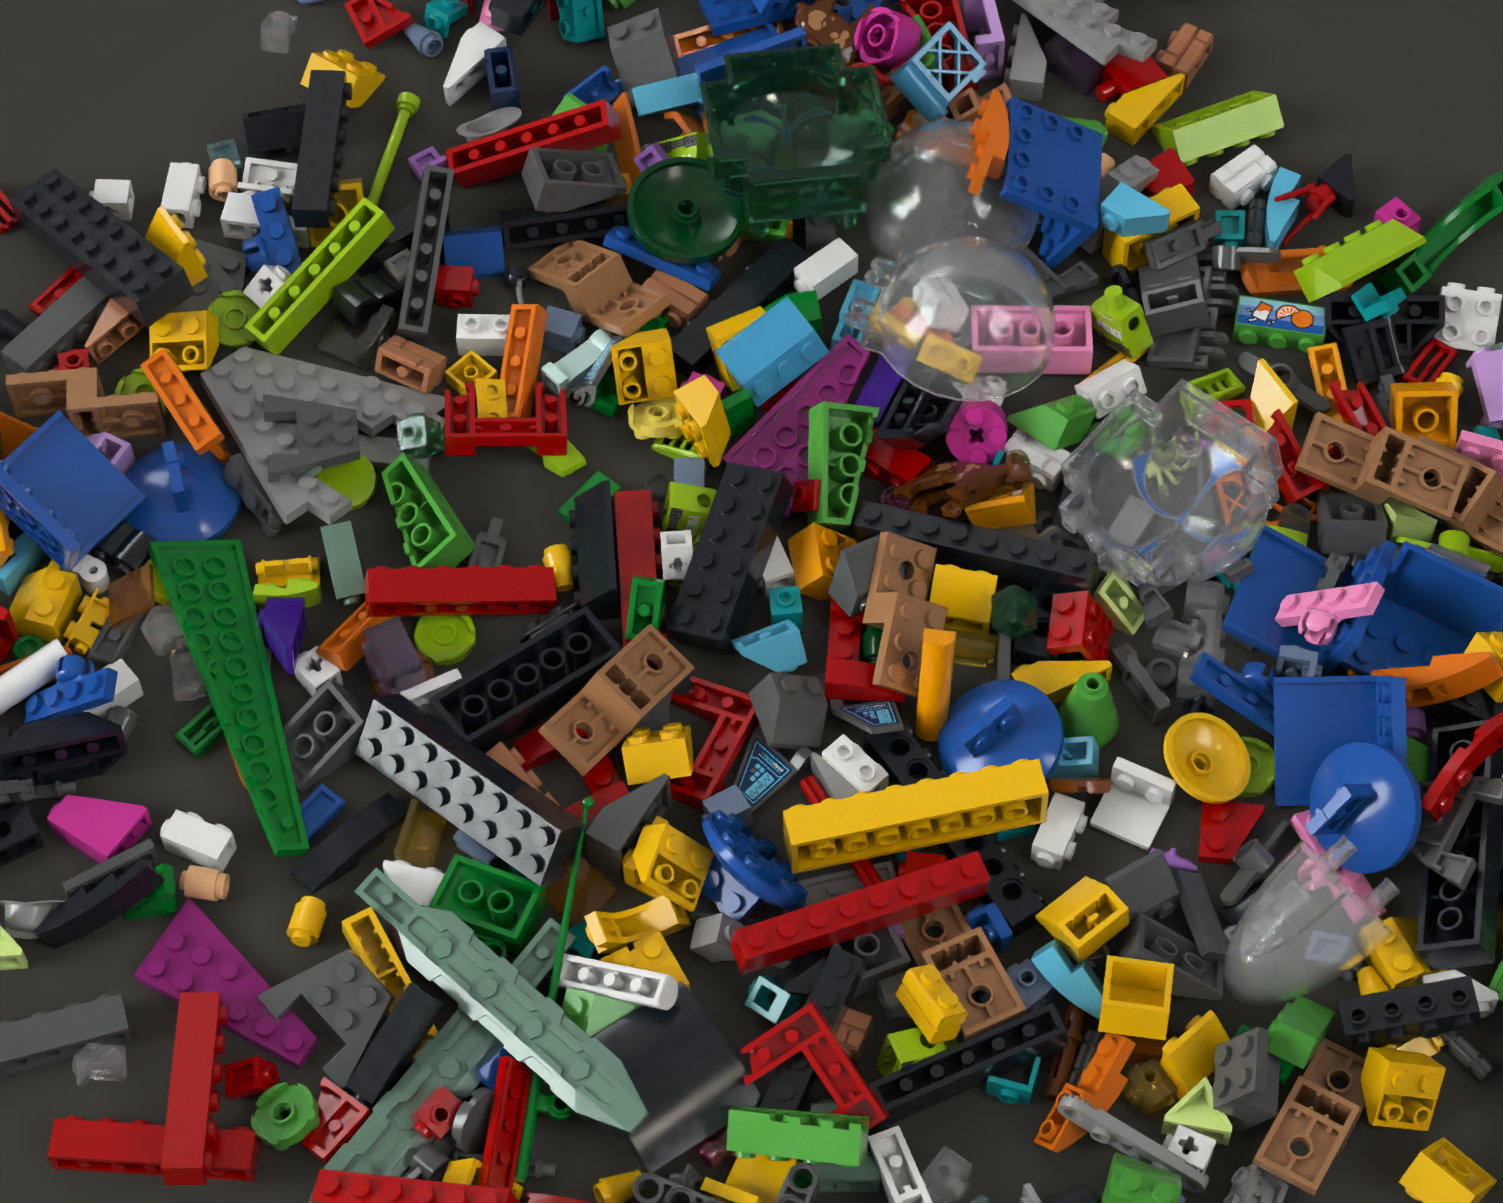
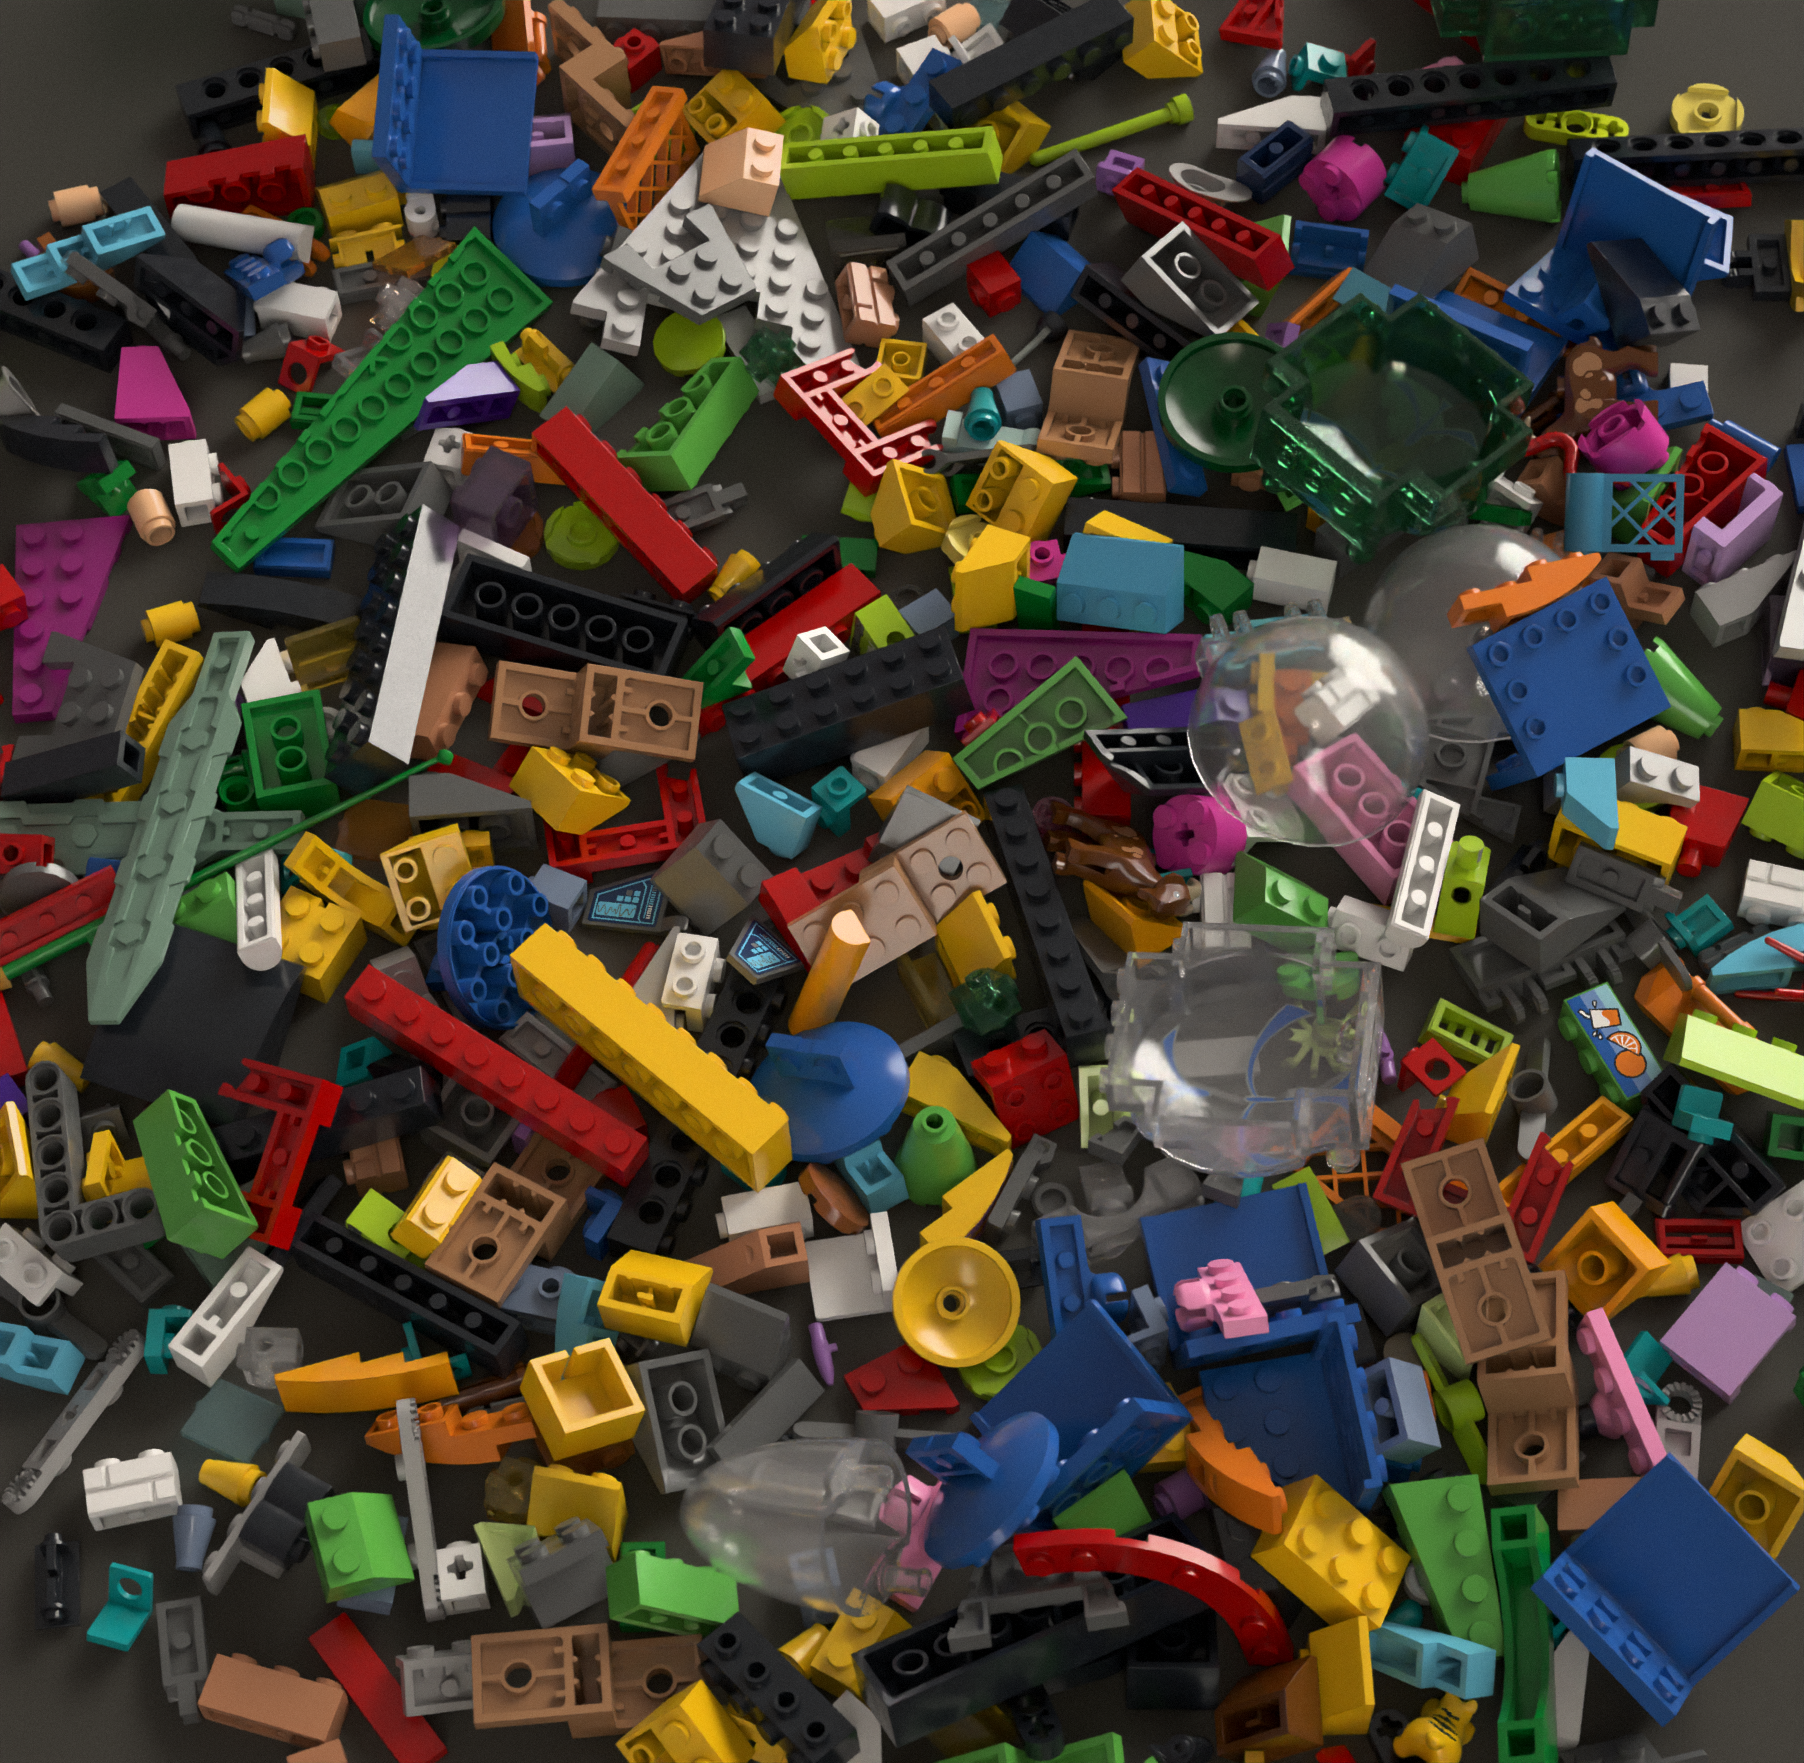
camera: 55 degrees right, 0 degrees up
none -> red bracket [210,462,252,535]
none -> yellow brick [234,387,291,442]
none -> light orange slope [274,1351,459,1413]
none -> red bracket [278,335,345,393]
none -> nougat slope [685,1222,810,1295]
none -> light nougat slope [698,127,783,217]
none -> yellow slope [870,459,957,554]
none -> yellow slope [919,1148,1013,1247]
none -> teal cone [964,387,1002,441]
none -> dark pink brick [1298,135,1387,222]
none -> white brick [1385,789,1460,948]

